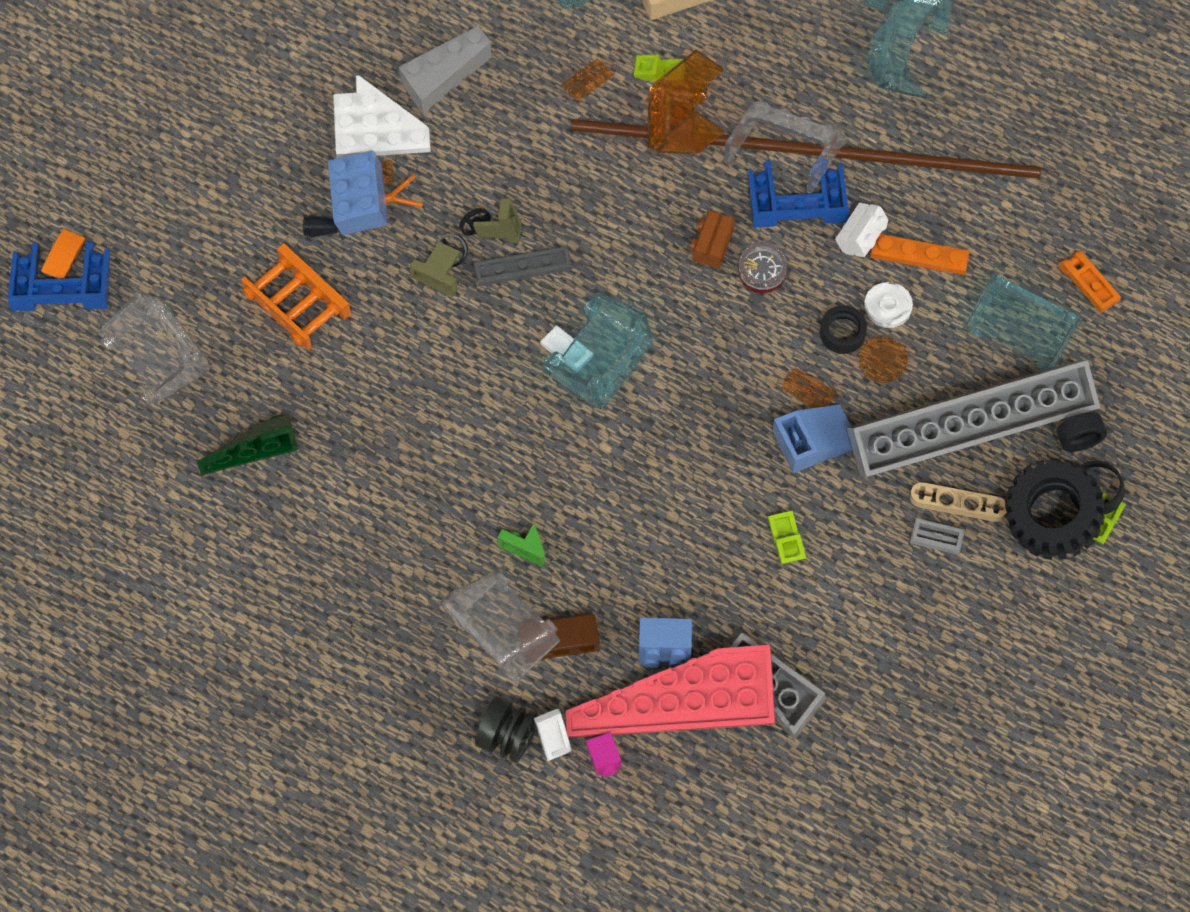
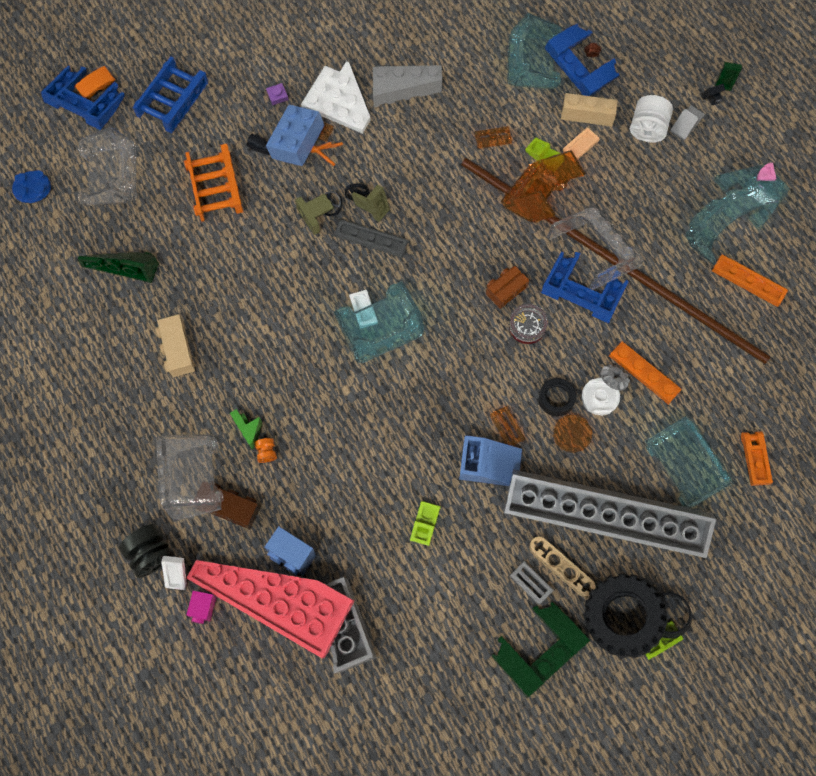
camera: 30 degrees right, 5 degrees up
white brick [835,203,889,257] -> none
black tyre [1056,412,1107,452] -> none
none -> blue piece [12,170,51,203]
none -> blue fence [133,57,209,134]
none -> tan brick [156,314,195,377]
none -> orange wheel [255,438,277,463]
none -> medium lavender plate [266,83,288,105]
none -> dark green wedge [492,602,590,698]
none -> light nougat tile [563,128,600,162]
none -> light grey gear [601,364,630,391]
none -> orange plate [712,254,788,307]

